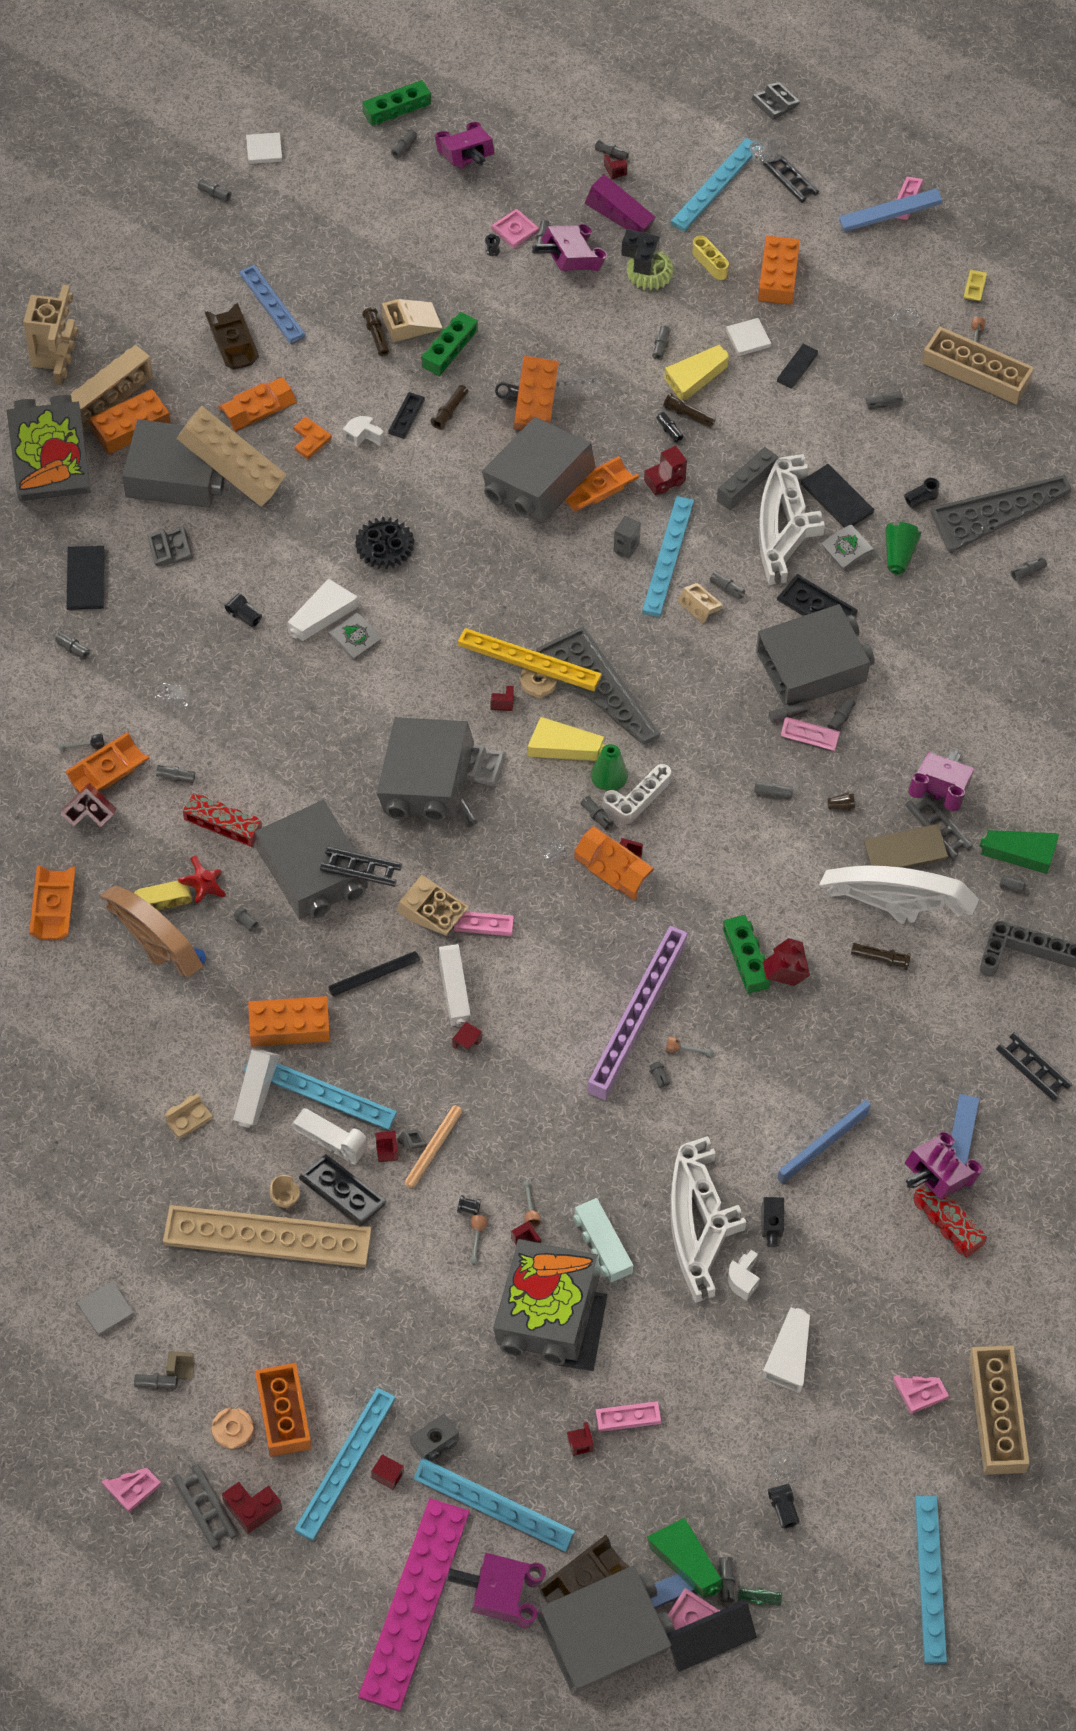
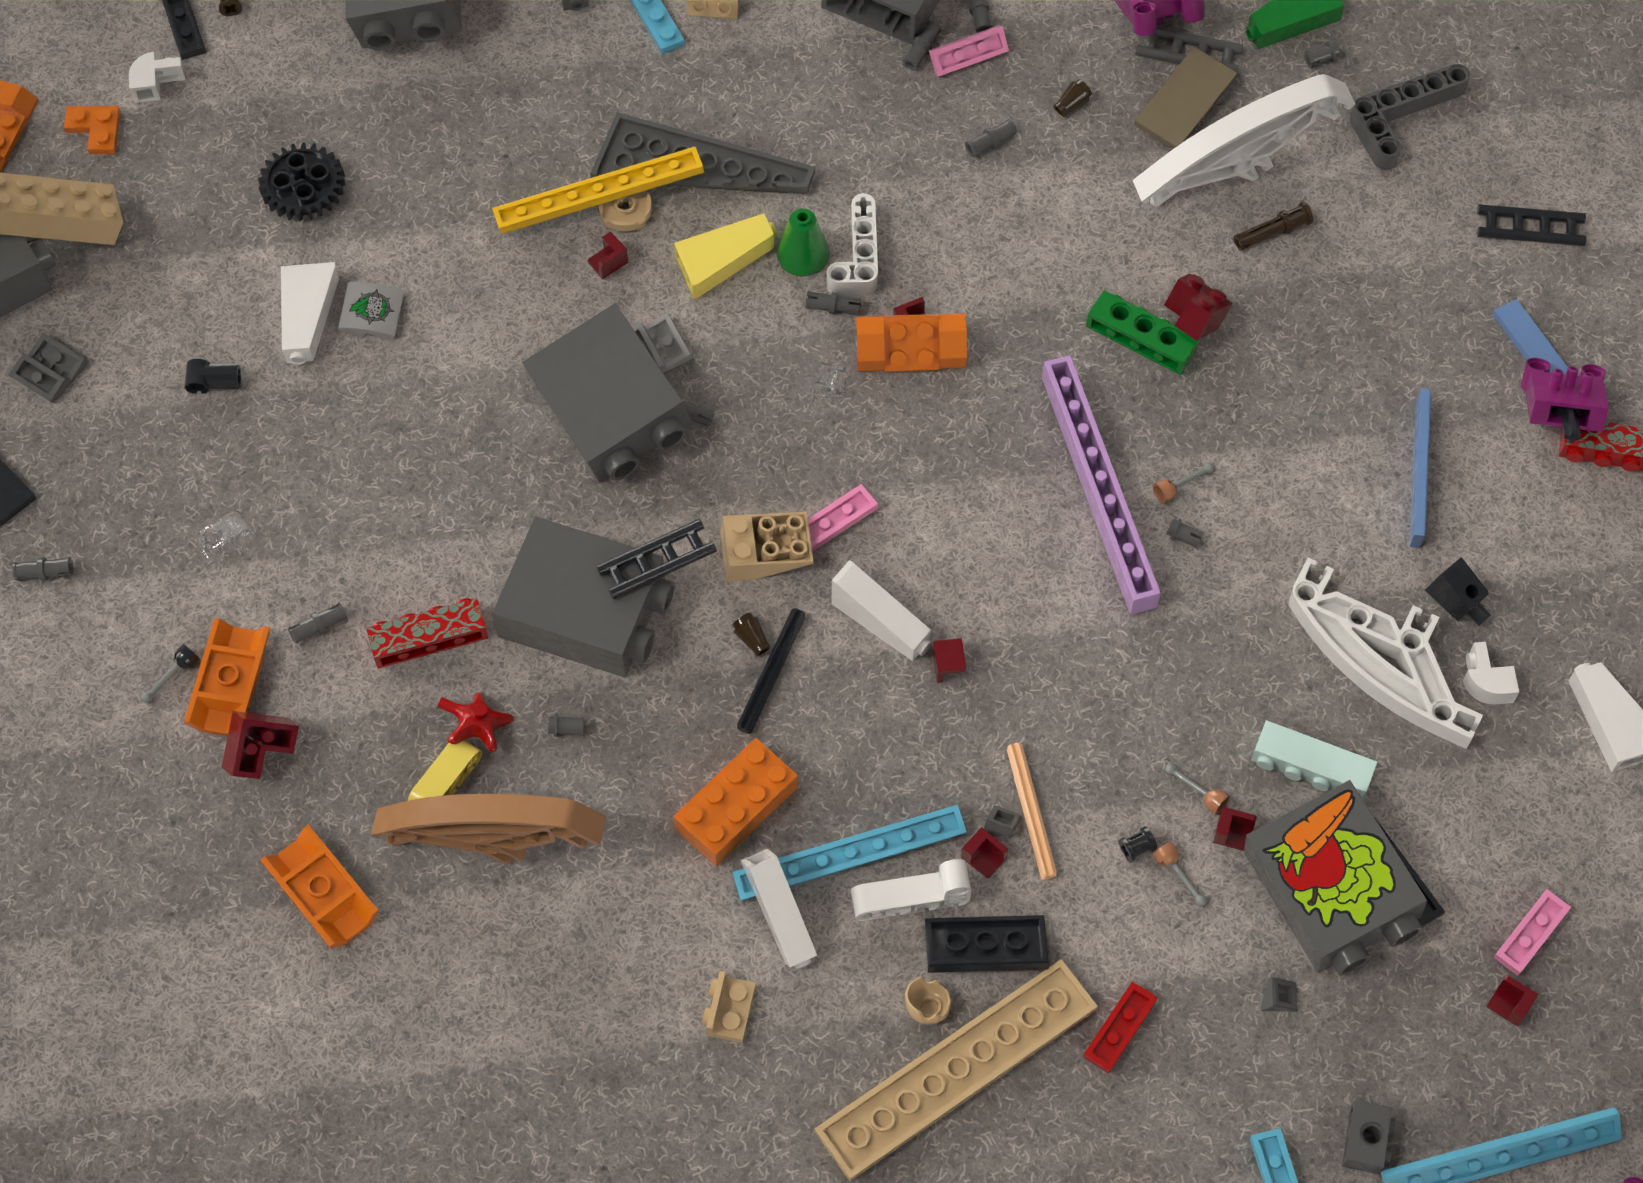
camera: 40 degrees left, 5 degrees up
none -> dark brown cone [732,613,770,657]
none -> red plate [1083,981,1158,1074]
none -> dark grey slope [1261,977,1297,1012]

